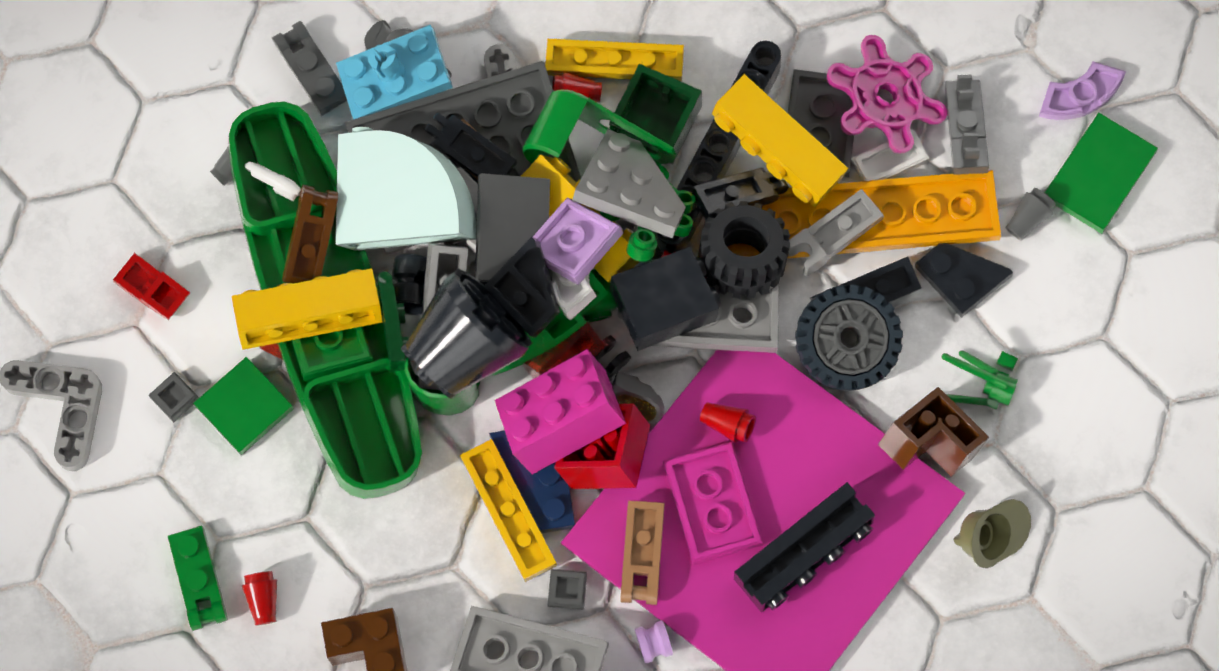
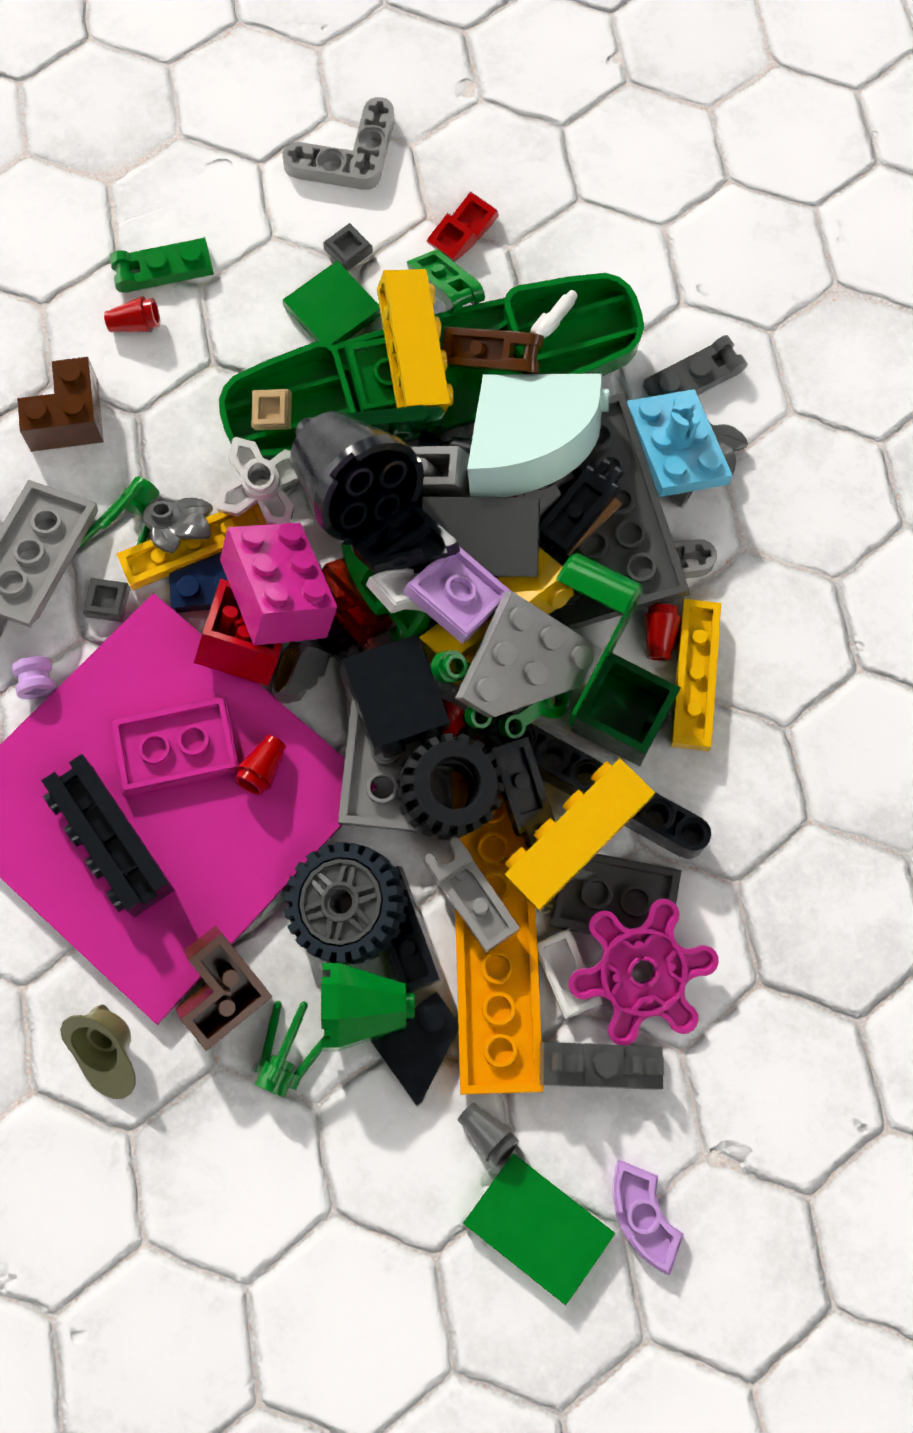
camera: 85 degrees right, 0 degrees up
medium nougat plate [621,501,665,605] -> none
green piece [996,351,1018,371] -> none
none -> green plant [79,476,160,546]
none -> dark grey plate [143,497,213,554]
none -> white plant [216,437,299,525]
none -> tan tile [251,389,292,430]
none -> green cone [321,963,414,1051]
none -> green plate [407,249,485,314]

